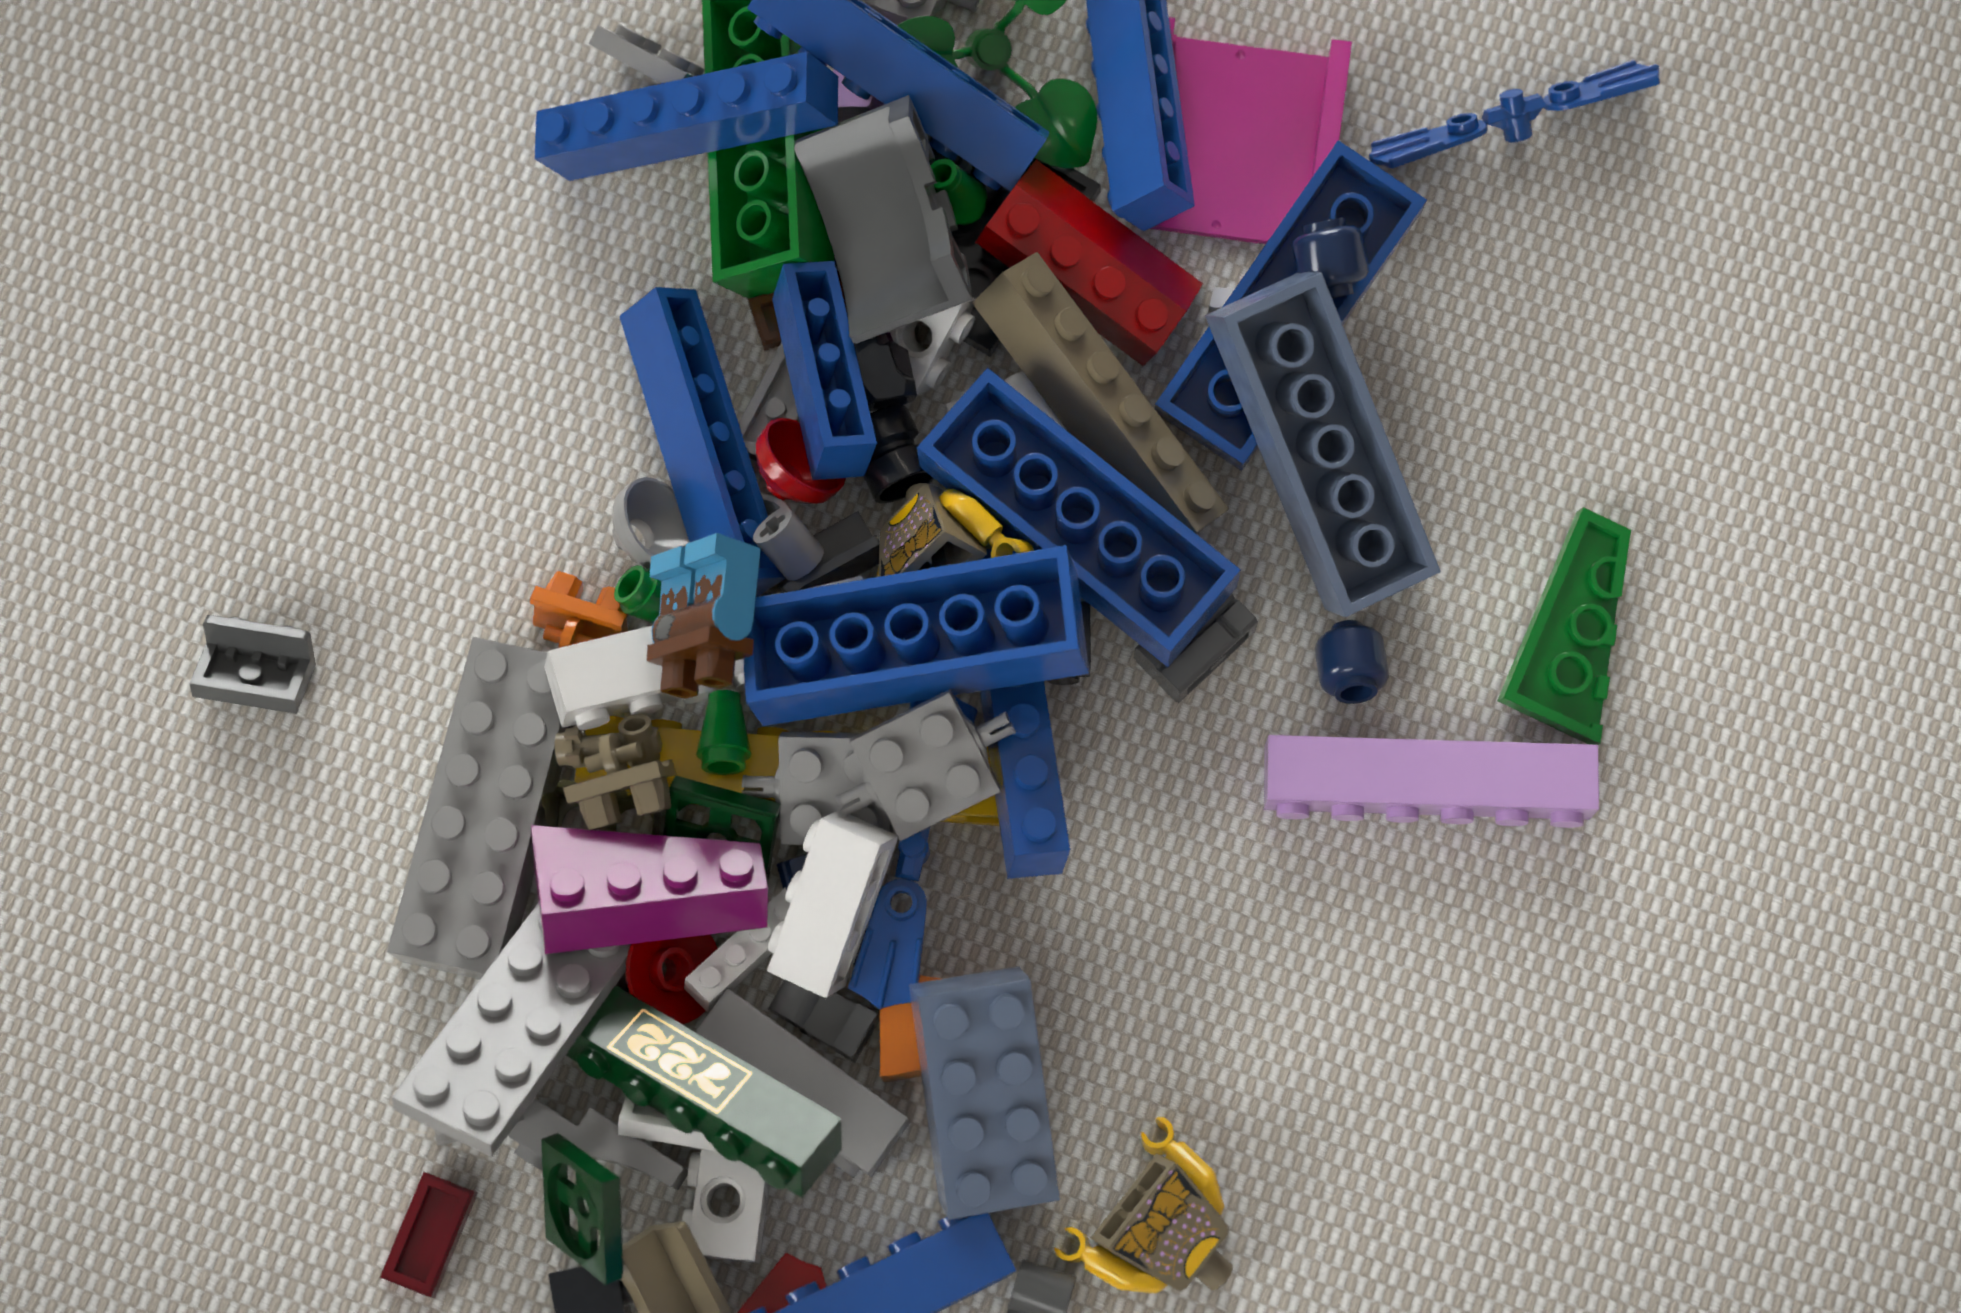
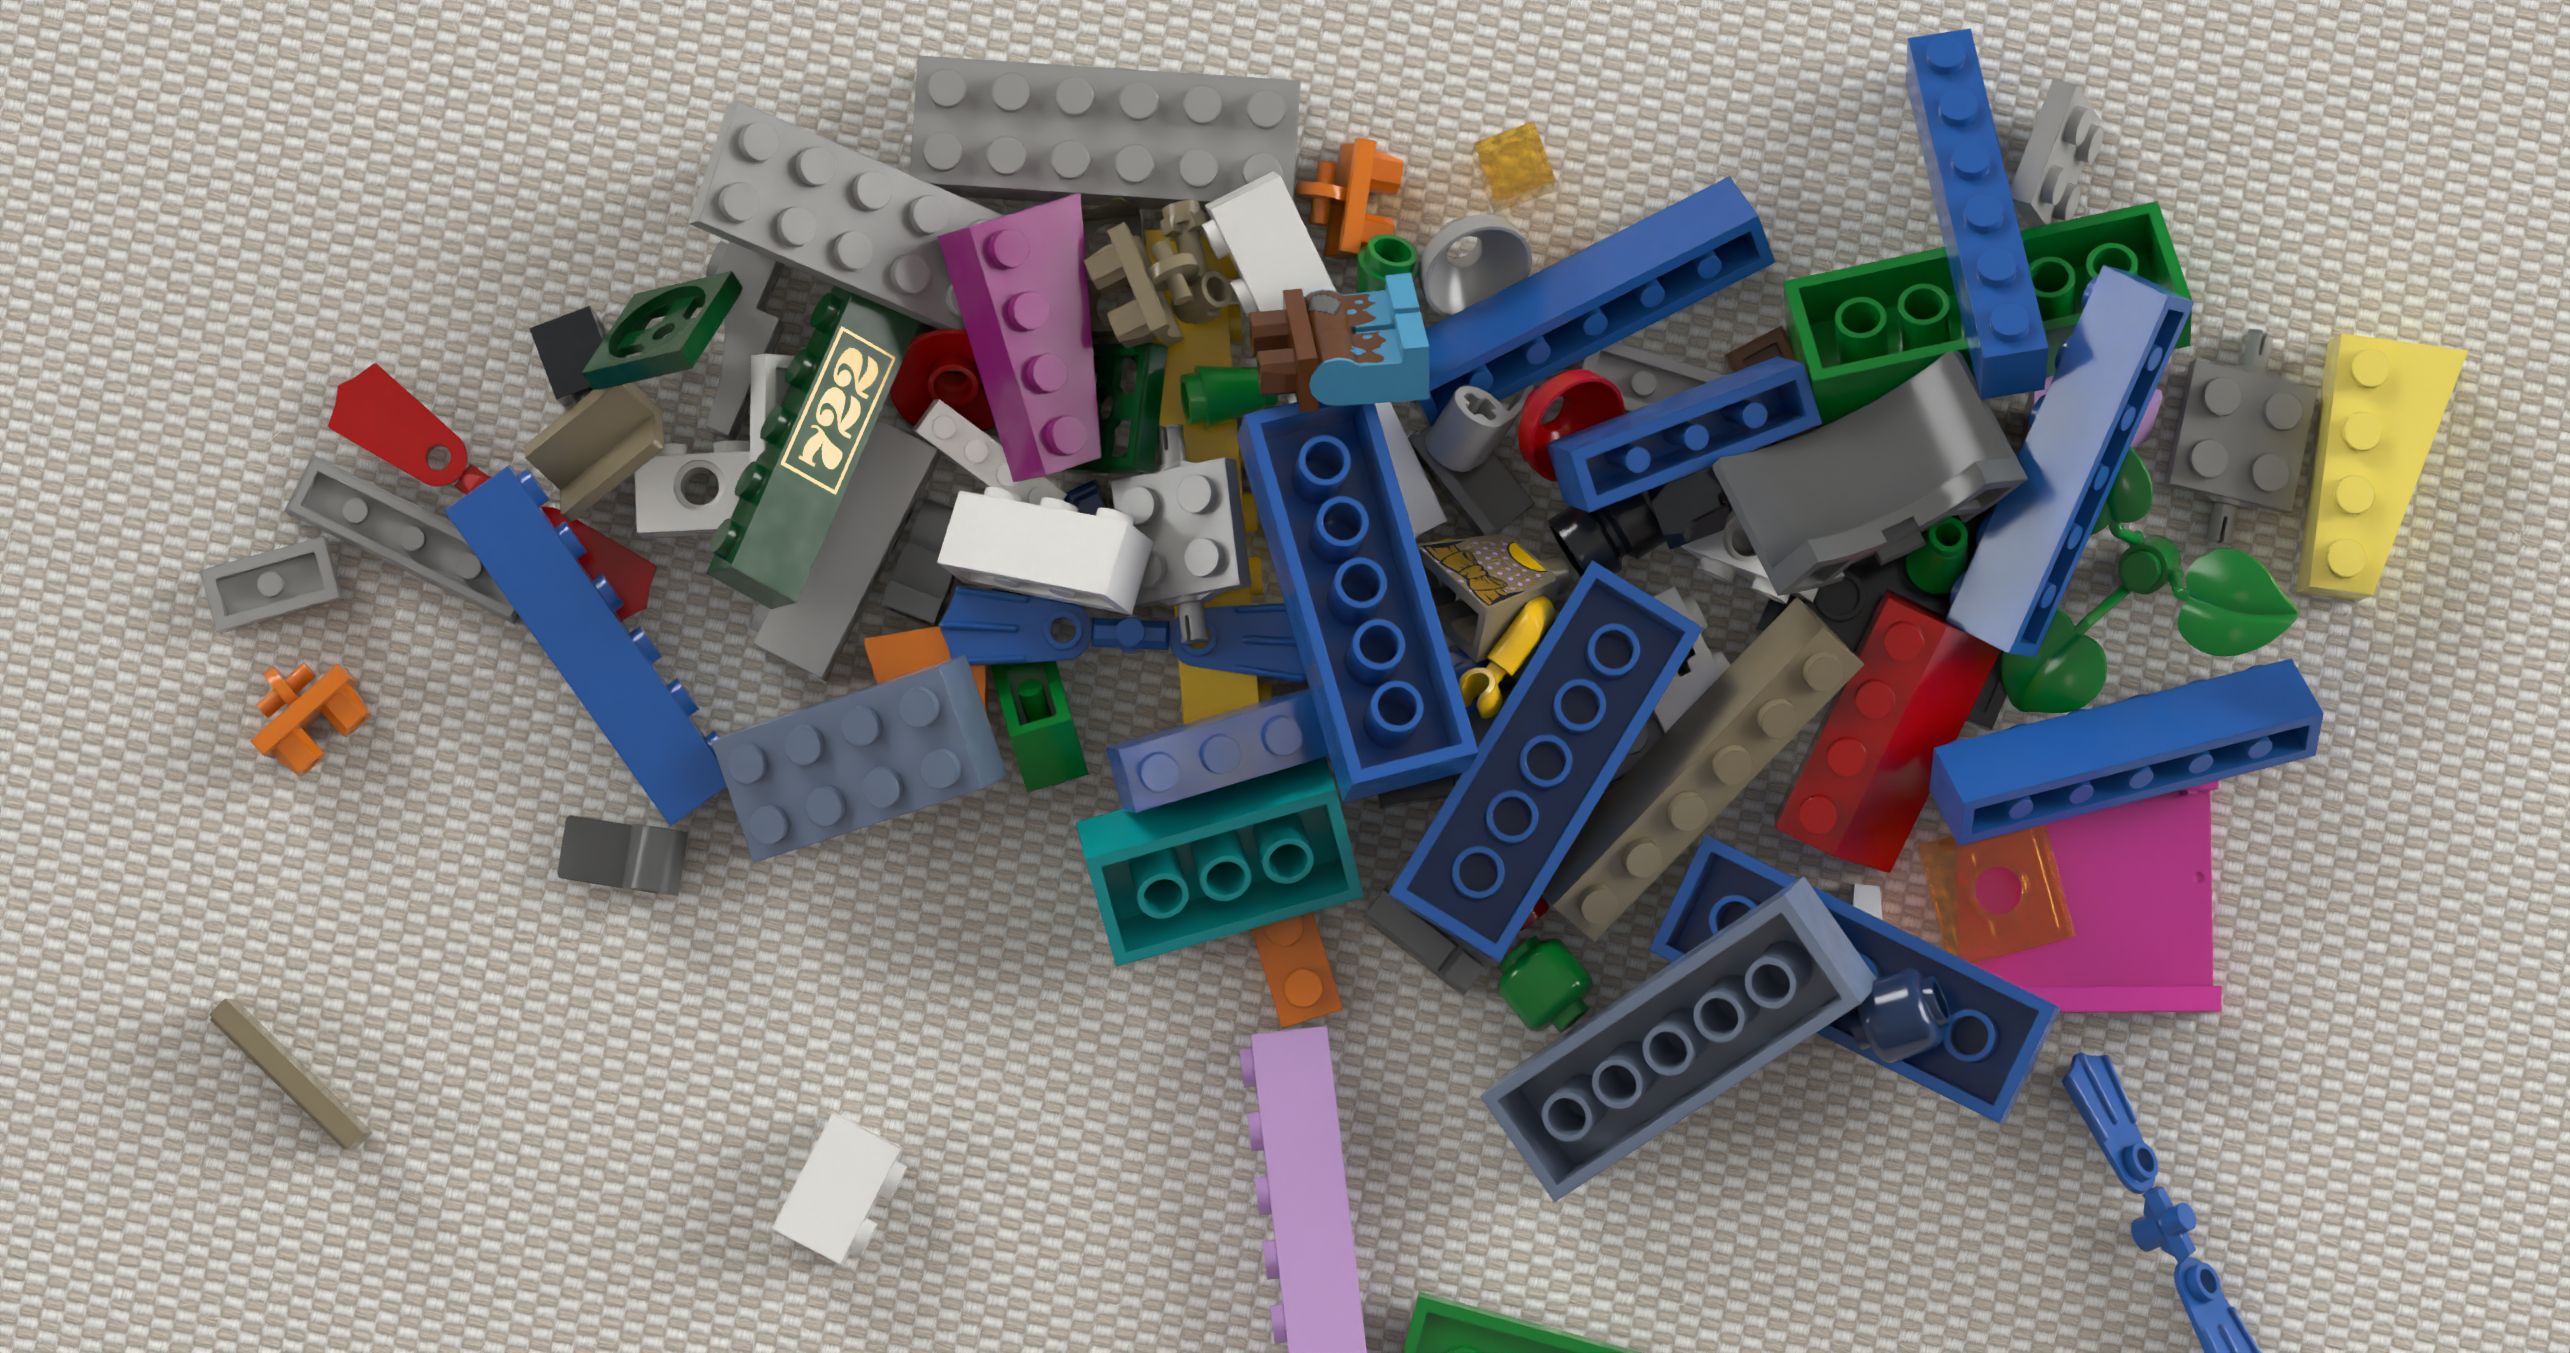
camera: 75 degrees right, 10 degrees up
dark red tile [380,1172,478,1298] -> none
light grey plate [835,689,1016,841] -> none
torso [1054,1117,1233,1294] -> none
dark blue head [1315,620,1389,704] -> none
none -> white brick [772,1113,908,1265]
none -> green slope [991,661,1089,793]
none -> teal brick [1076,757,1364,967]
none -> orange plate [1251,912,1343,1029]
none -> clear yellow brick [1471,121,1556,214]
none -> green head [1497,935,1592,1033]
none -> clear orange piece [1916,824,2076,964]

